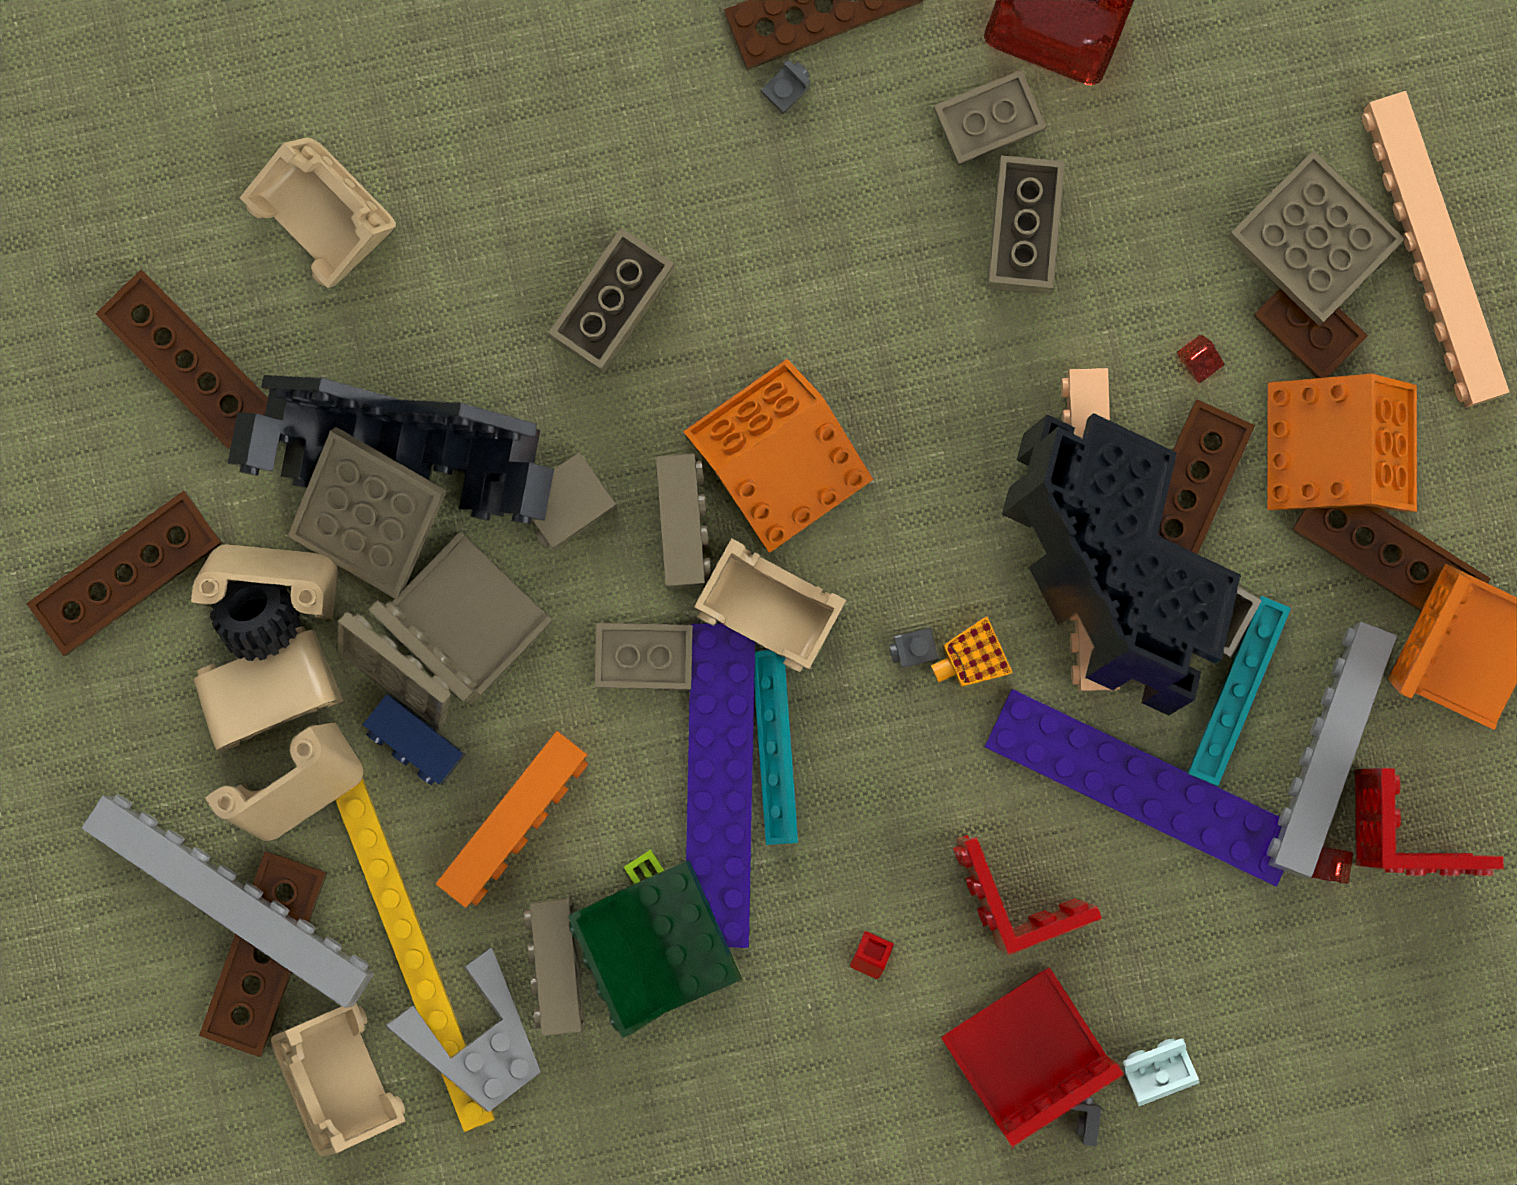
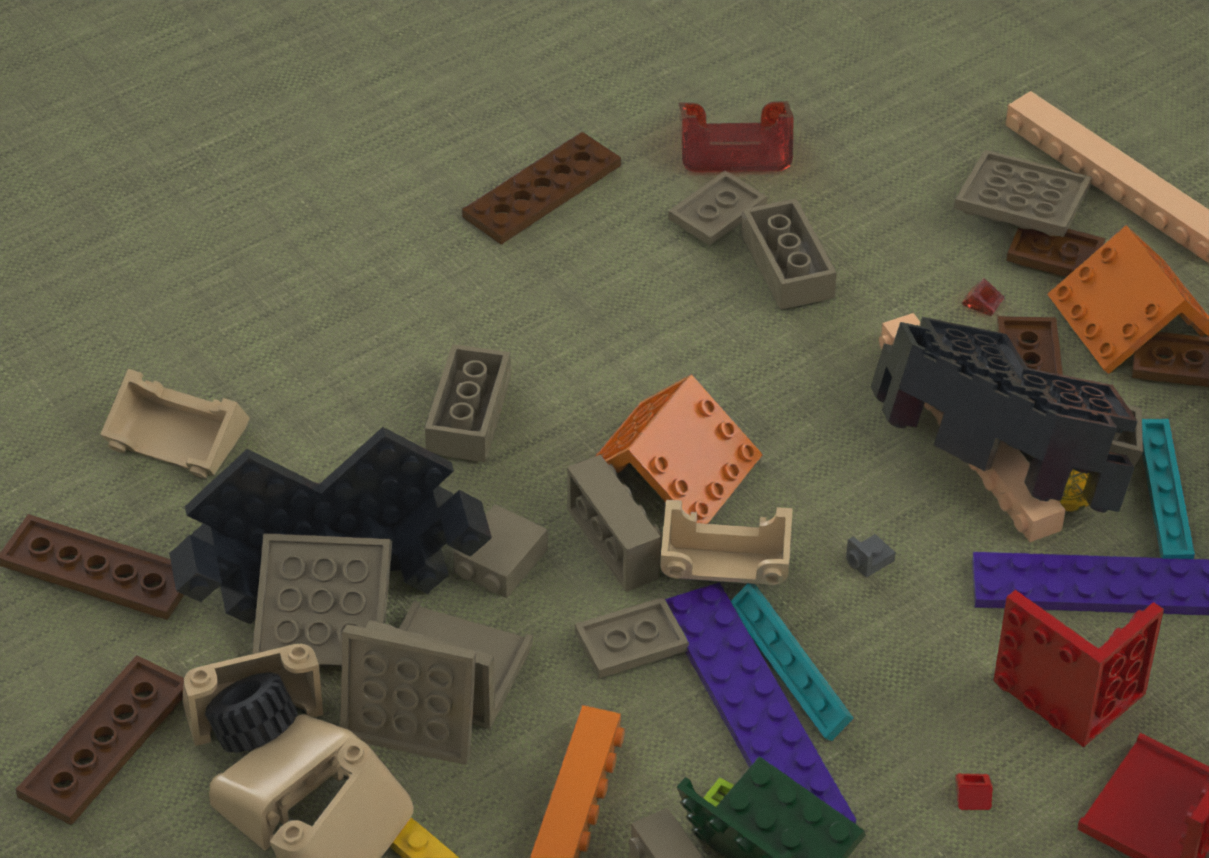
camera: 25 degrees left, 40 degrees down
dark blue brick [363,694,466,786] -> none
dark grey bracket [761,59,810,115] -> none
torso [930,617,1013,687] -> none

